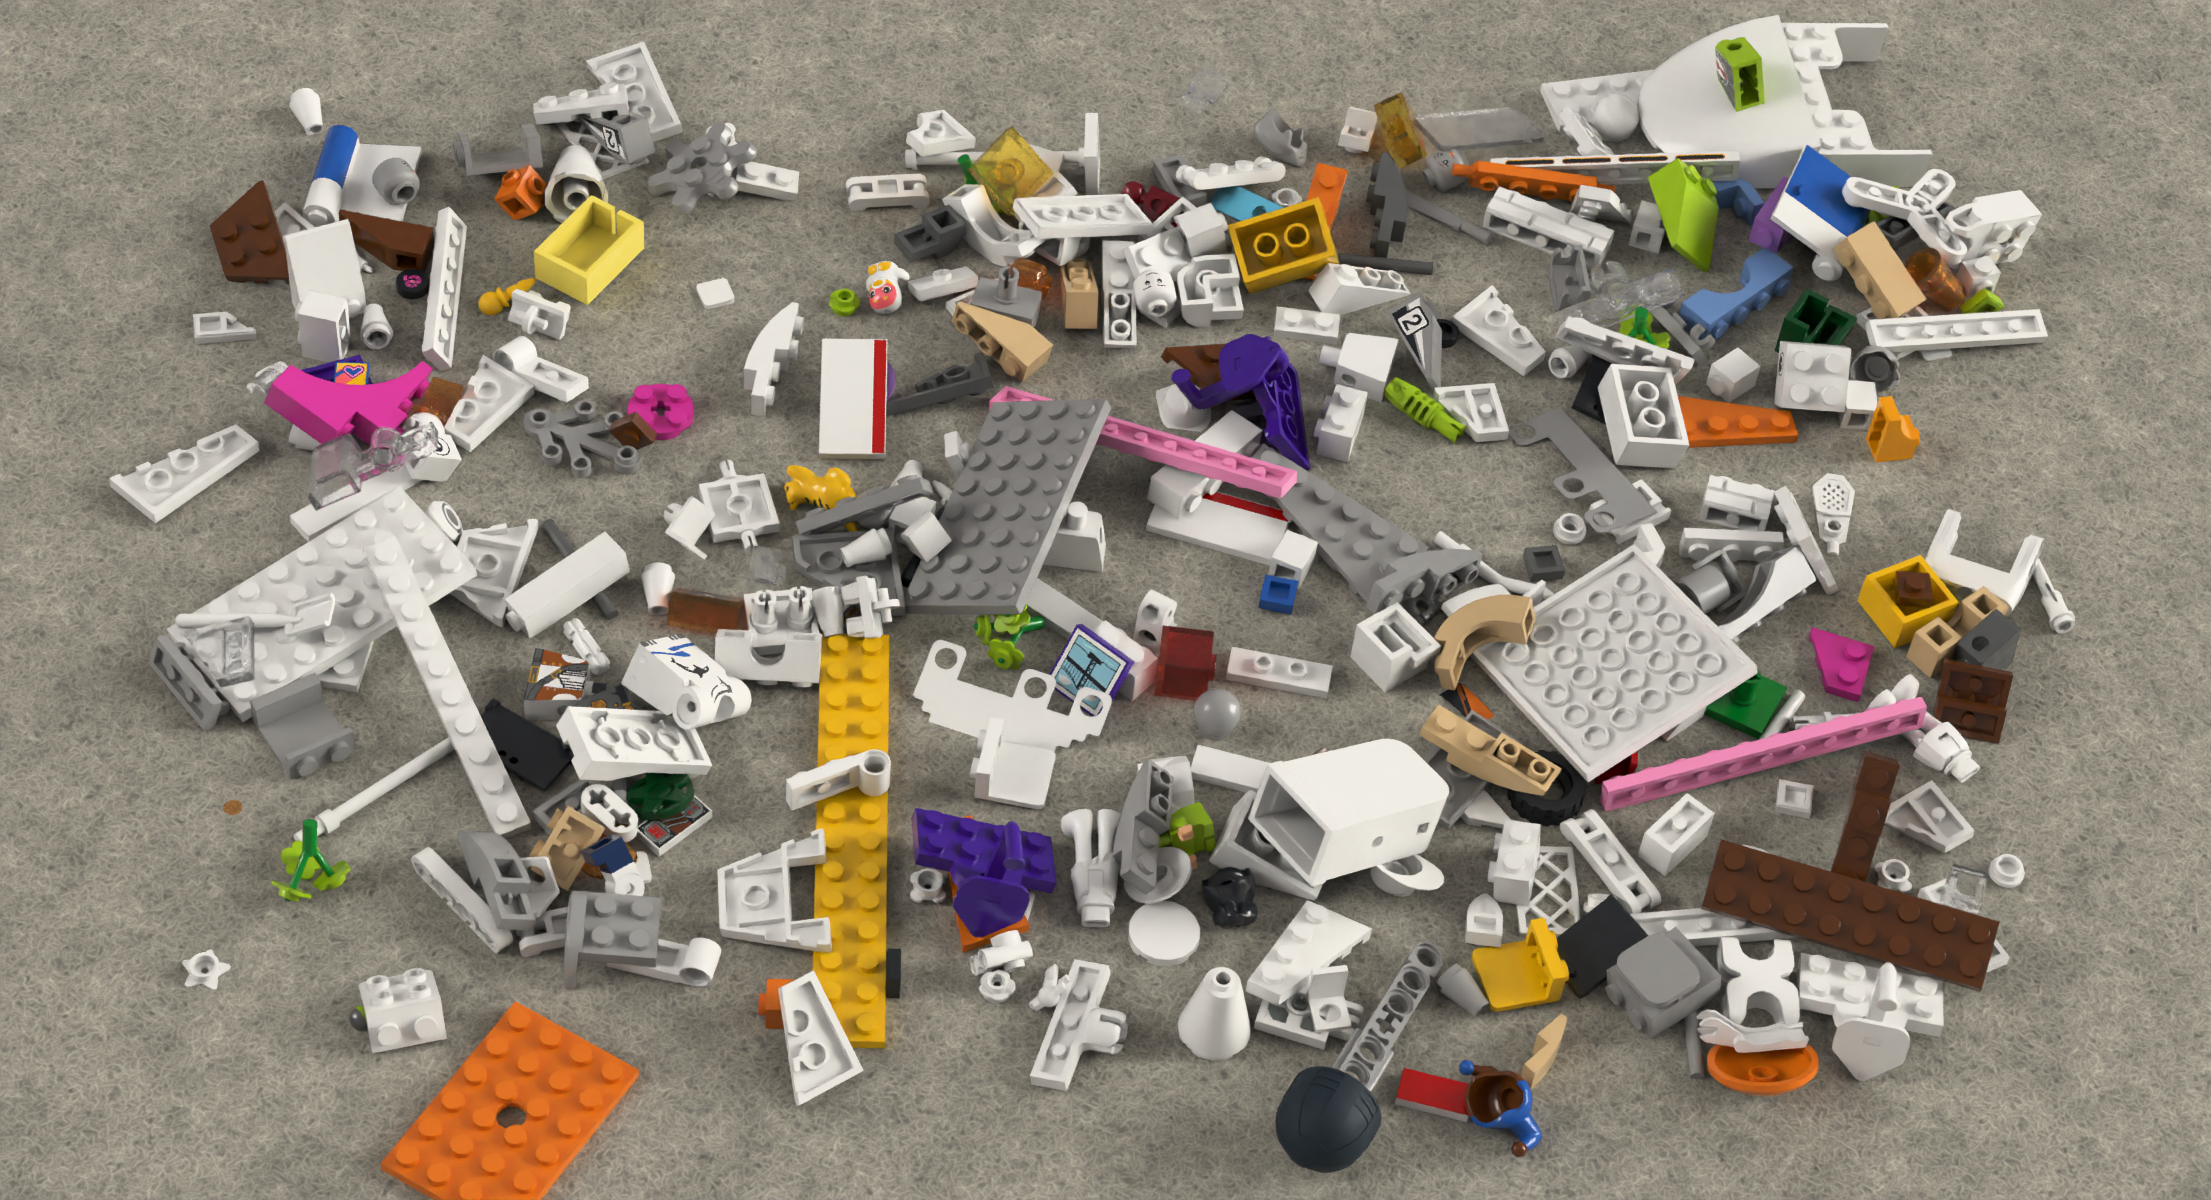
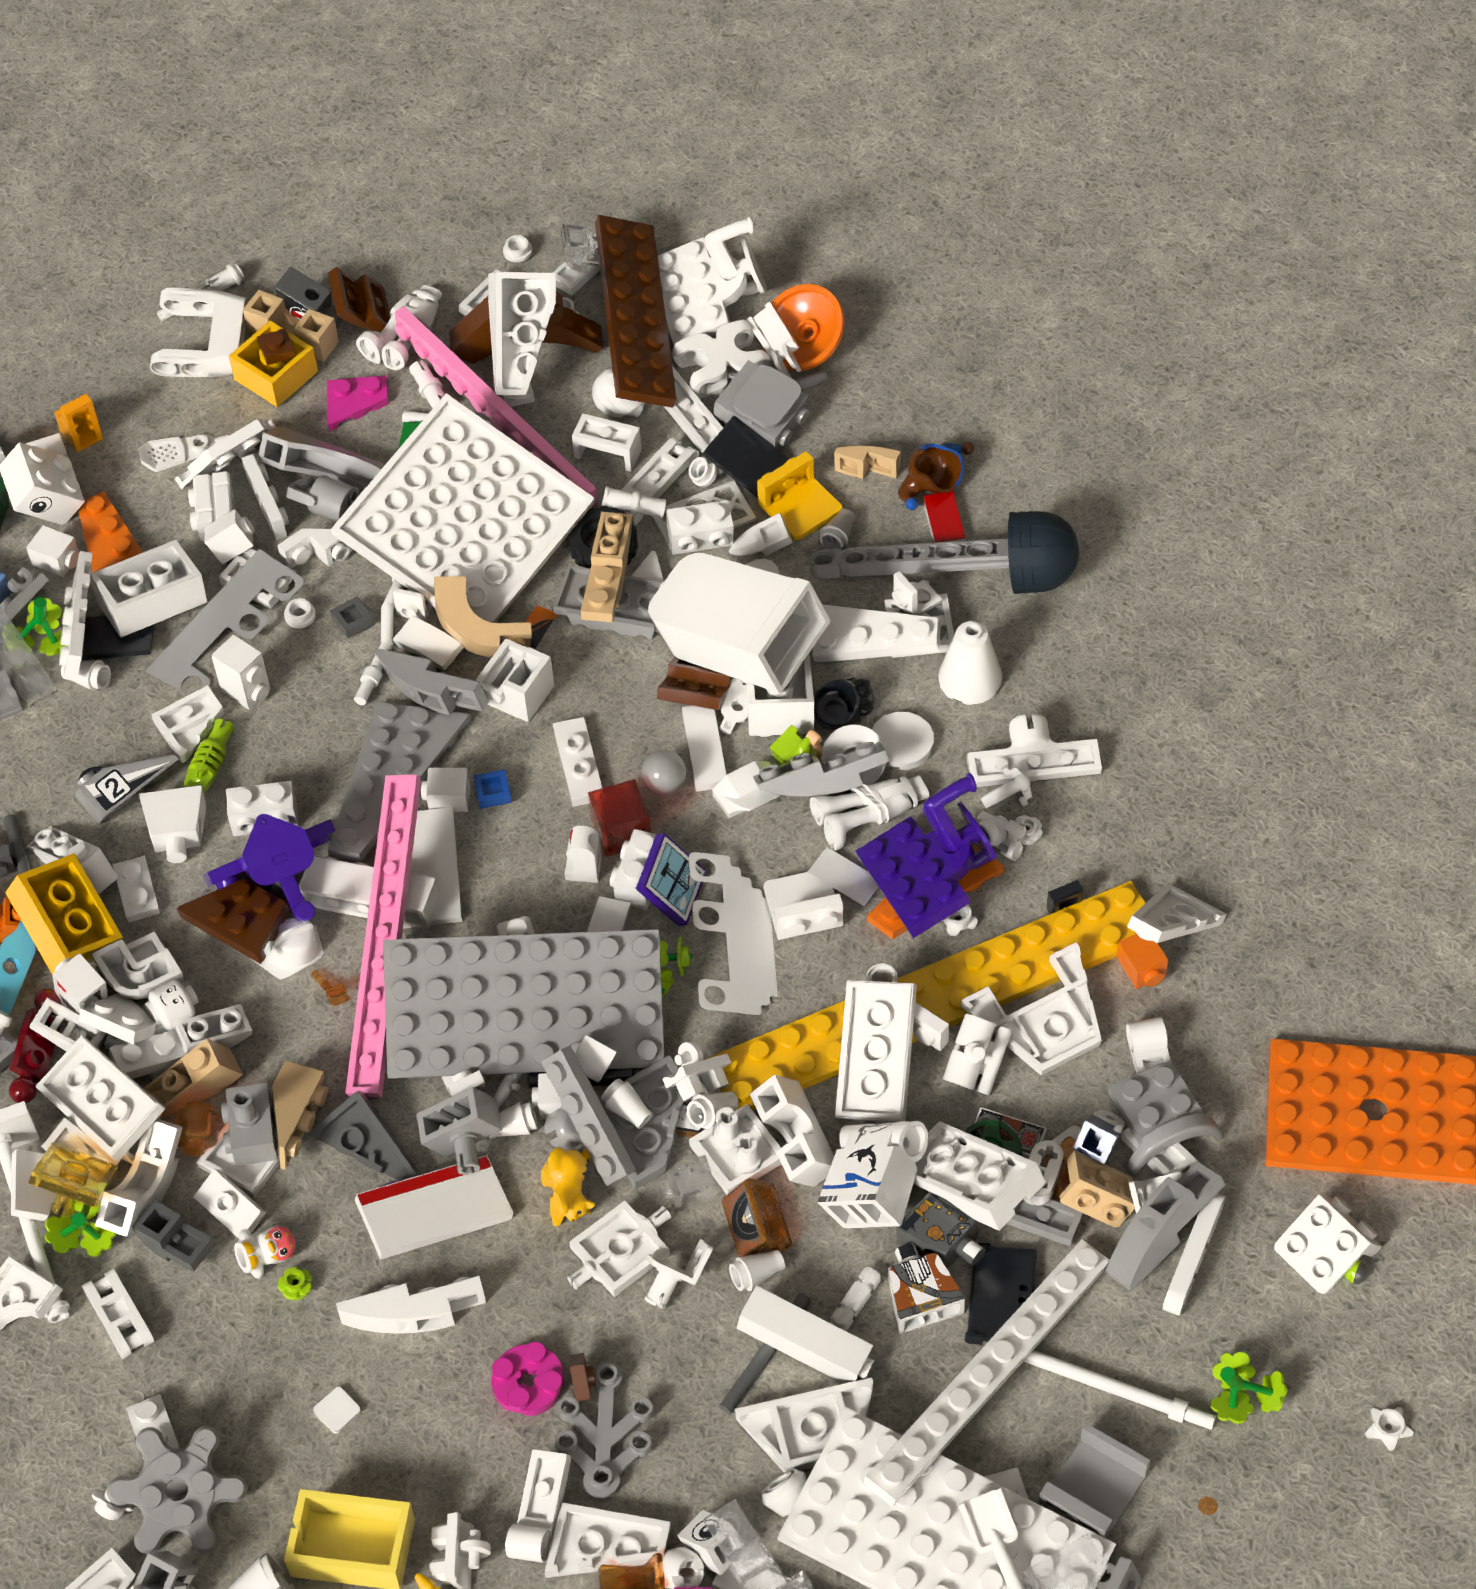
camera: 105 degrees left, 5 degrees up
white wing [1451,285,1546,376] -> none
none -> white brick [204,509,255,565]
none -> white brick [211,635,271,710]
none -> clear orange hand [311,970,349,1006]
none -> light grey brick [416,1087,502,1175]
none -> white wedge [488,272,556,395]
none -> white pin [602,486,667,519]
none -> white sticker [808,847,878,906]
none -> white tile [835,980,917,1122]
none -> white pin [943,1013,1012,1096]

